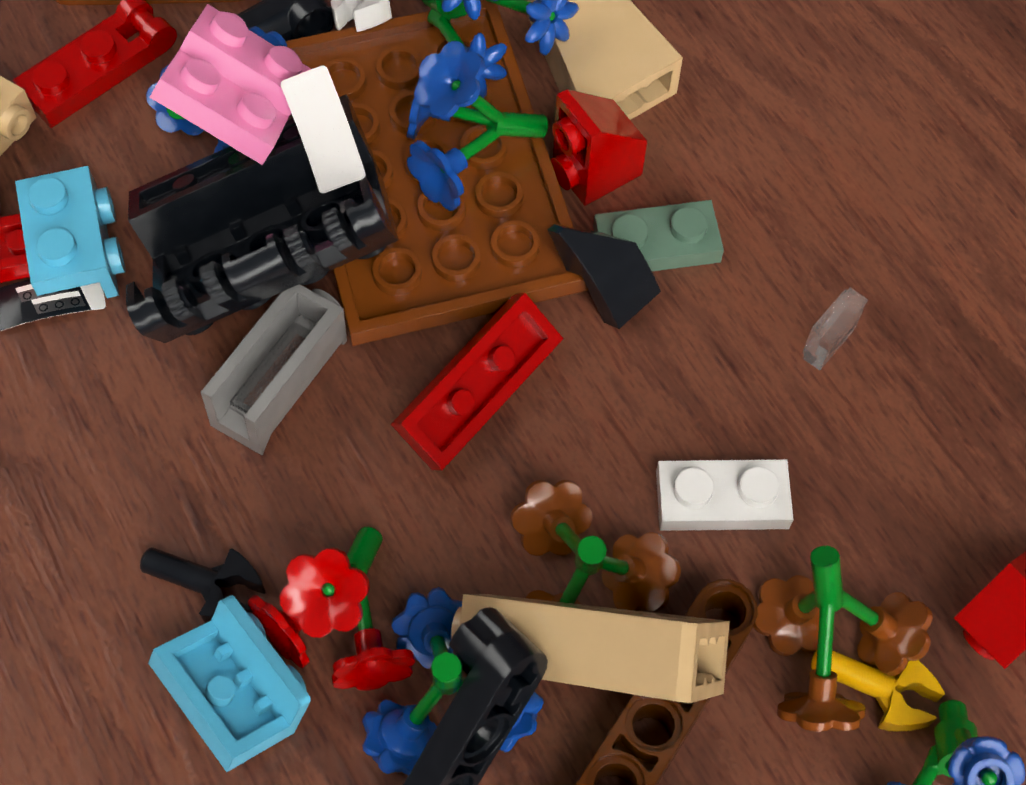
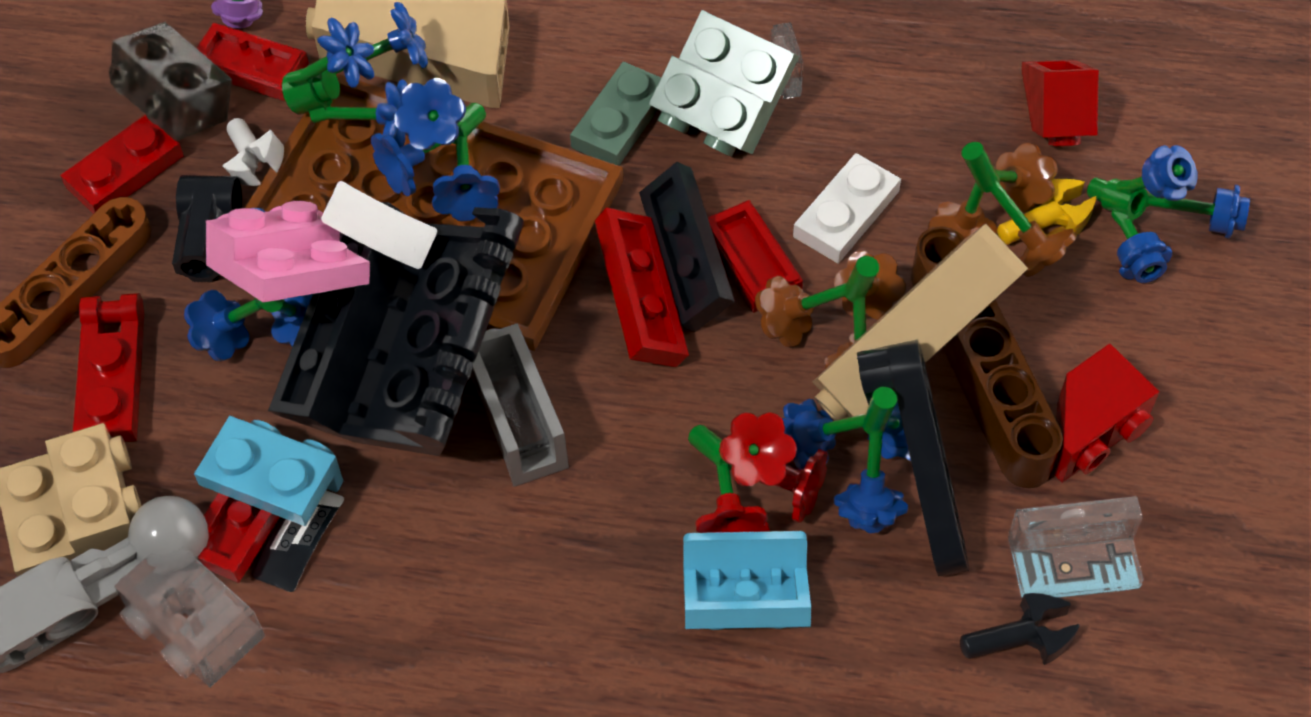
camera: 50 degrees left, 5 degrees down
black bar [140,547,266,623] -> none
black slope [548,224,661,329] -> none
red slope [551,89,647,206] -> none
none -> black plate [639,162,735,332]
none -> plate [649,10,799,157]
none -> red tile [708,200,803,313]

